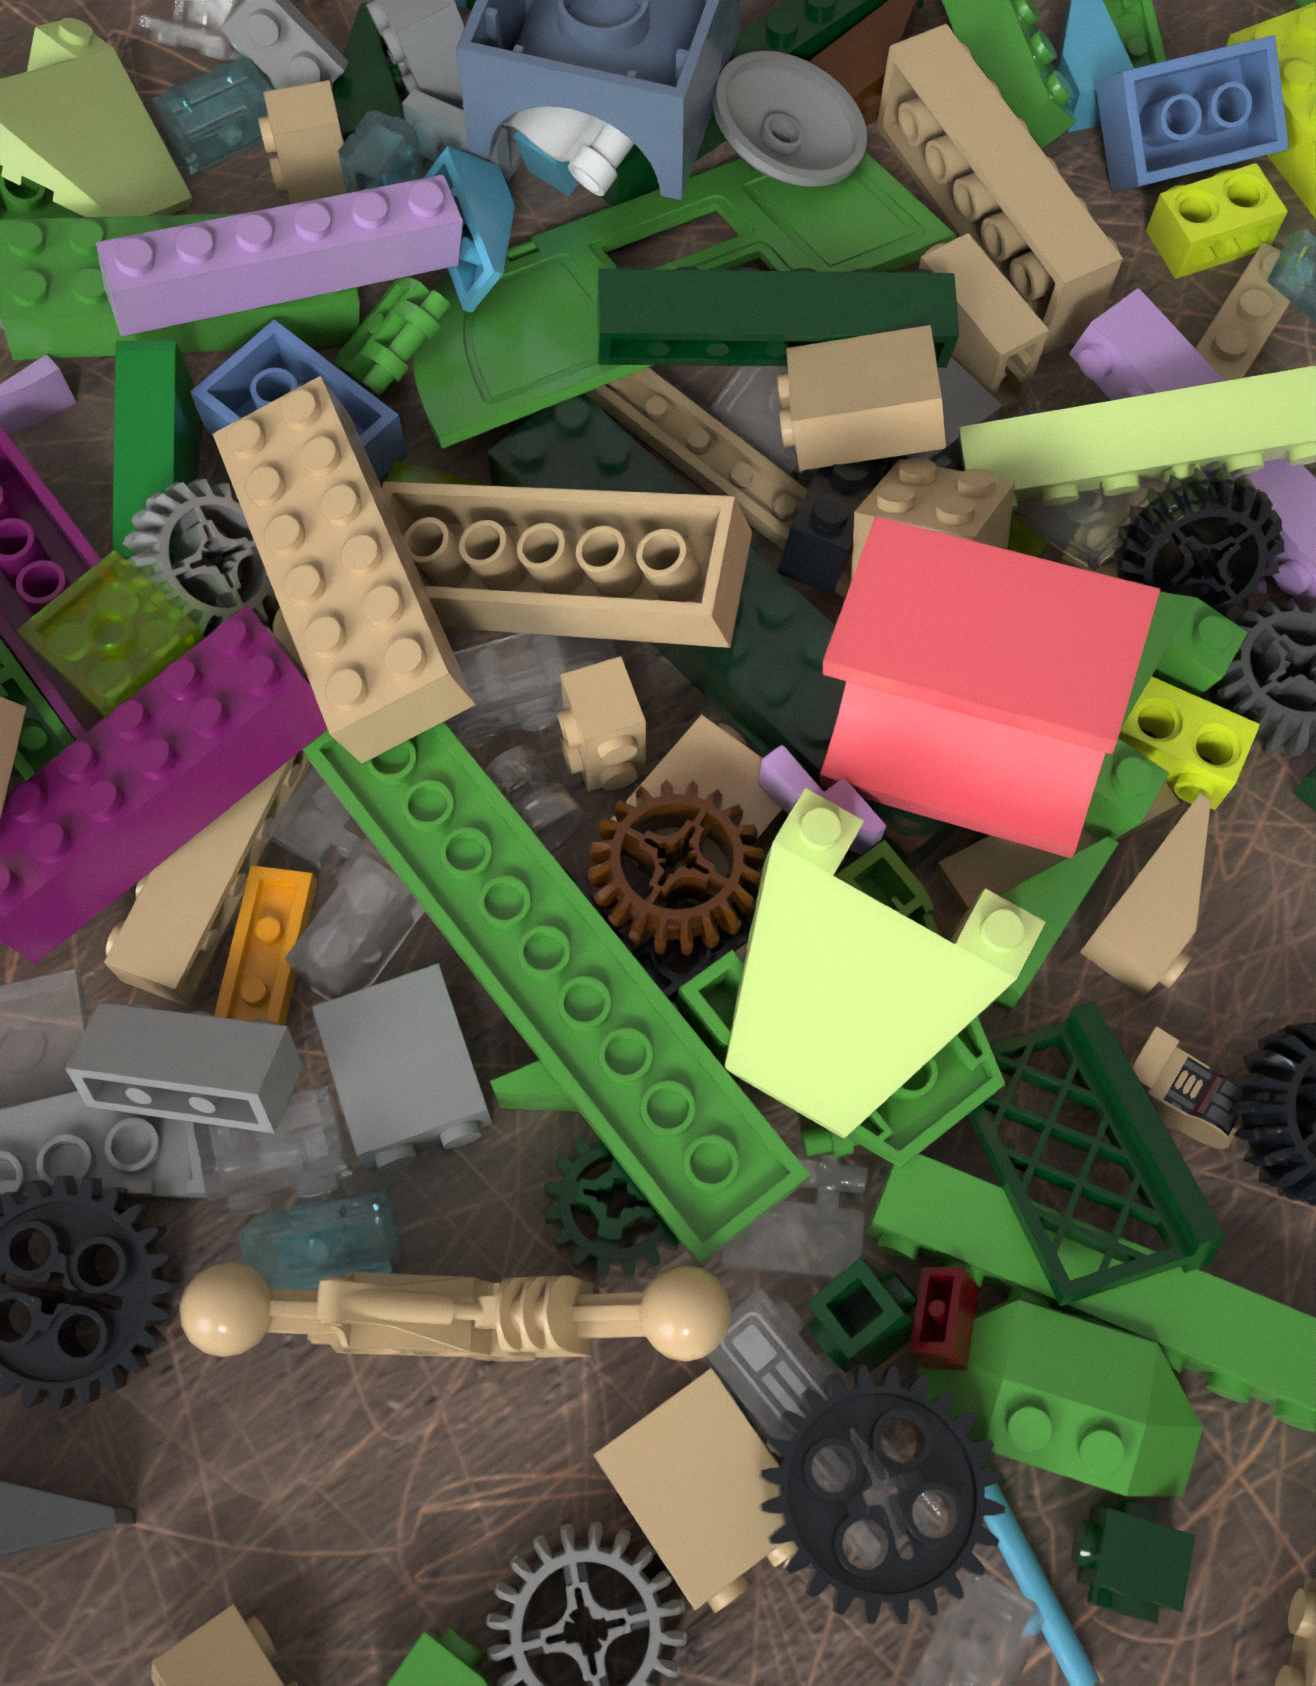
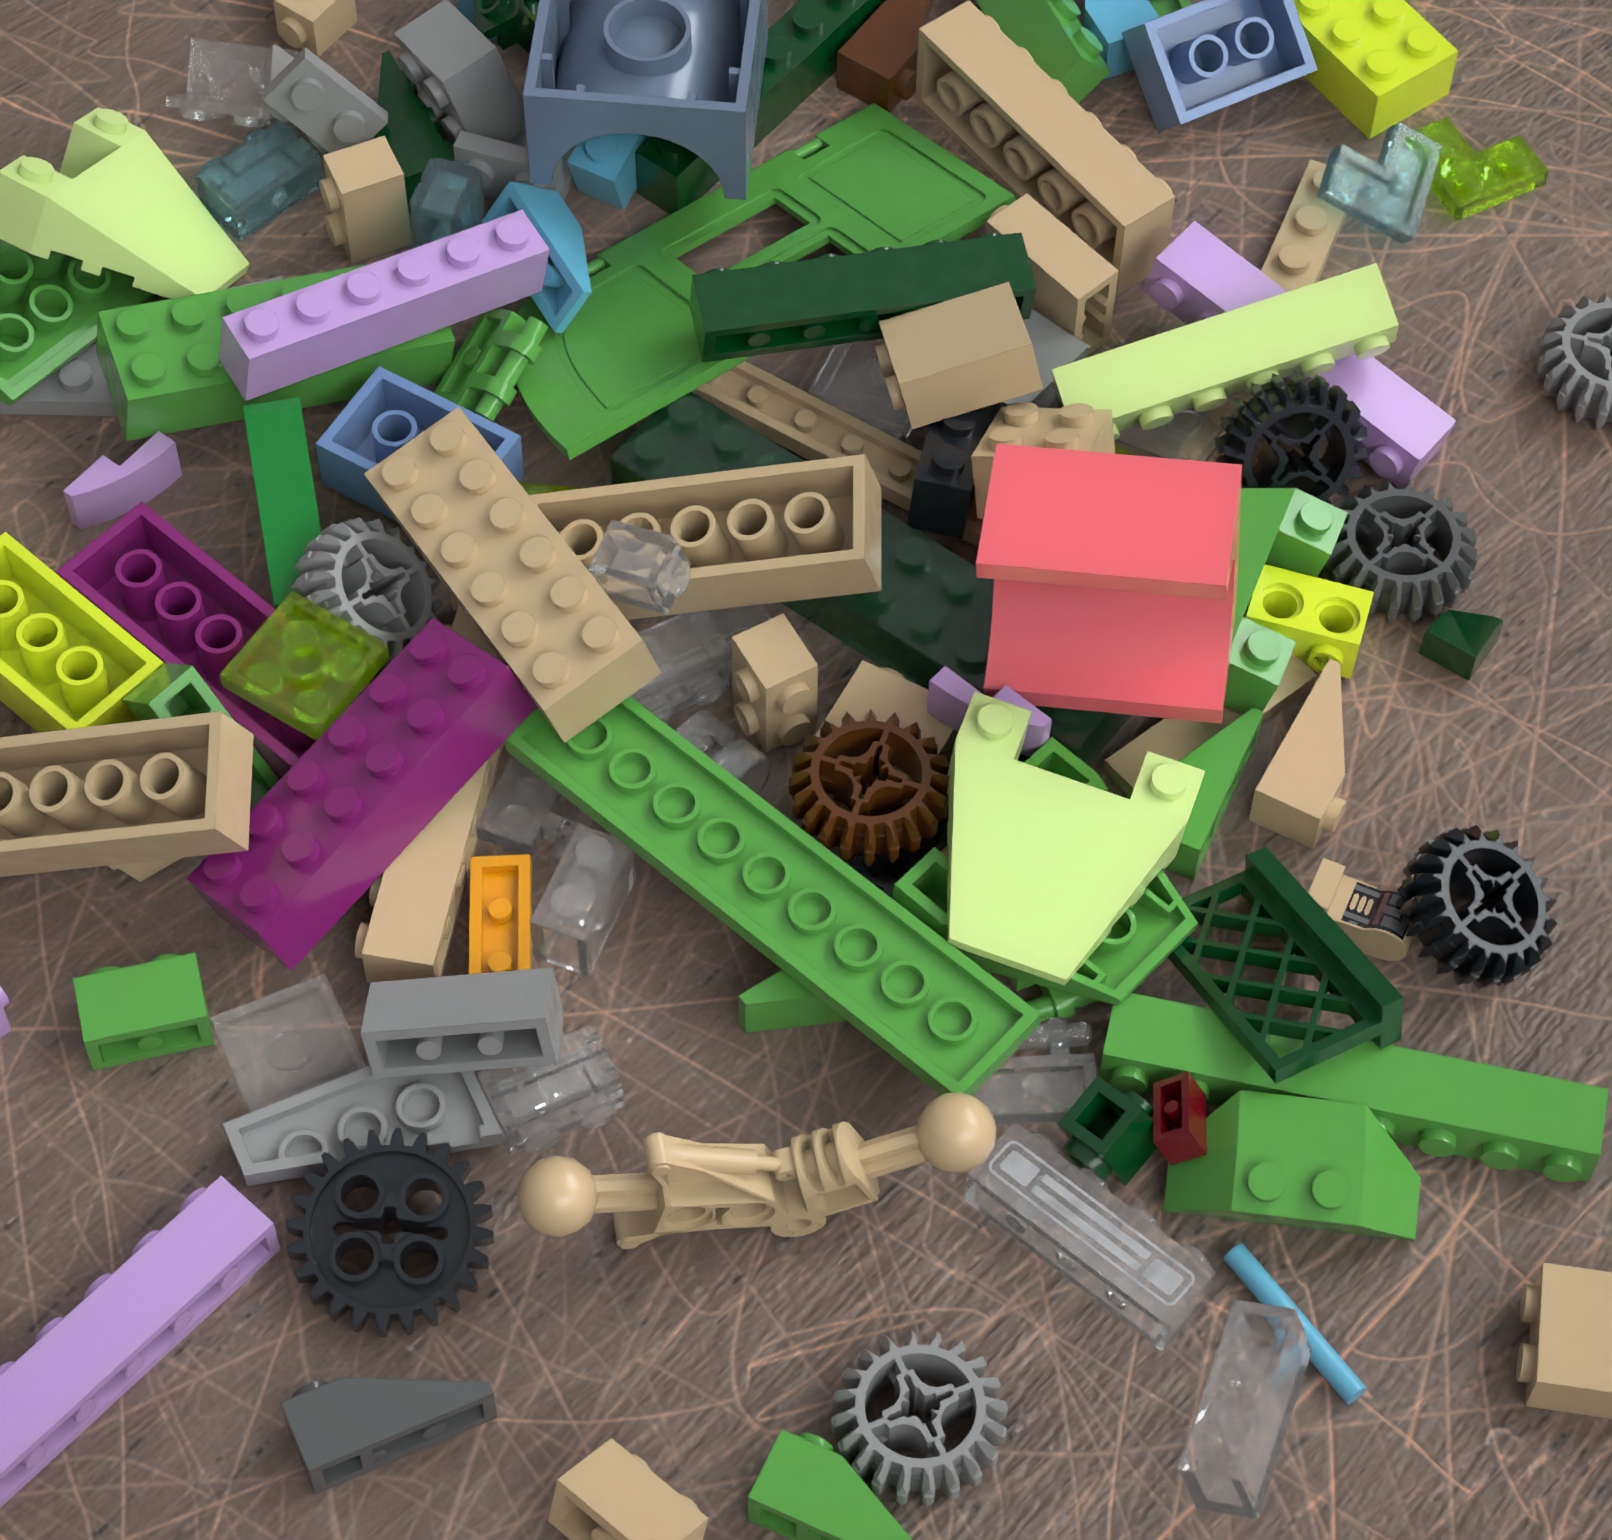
camera: 10 degrees left, 10 degrees down
clear light blue brick [239,1187,403,1289] -> none
light grey brick [311,963,493,1172] -> none
white flag [462,105,635,196] -> none
dark green gear [543,1138,680,1281] -> none
tan brick [594,1368,795,1613] -> none
light grey dish [712,51,867,187] -> none
black gear [759,1365,1005,1625] -> none
dark green brick [1071,1498,1195,1624] -> none
neon yellow brick [1146,163,1288,279] -> none
none -> clear brick [588,520,691,615]

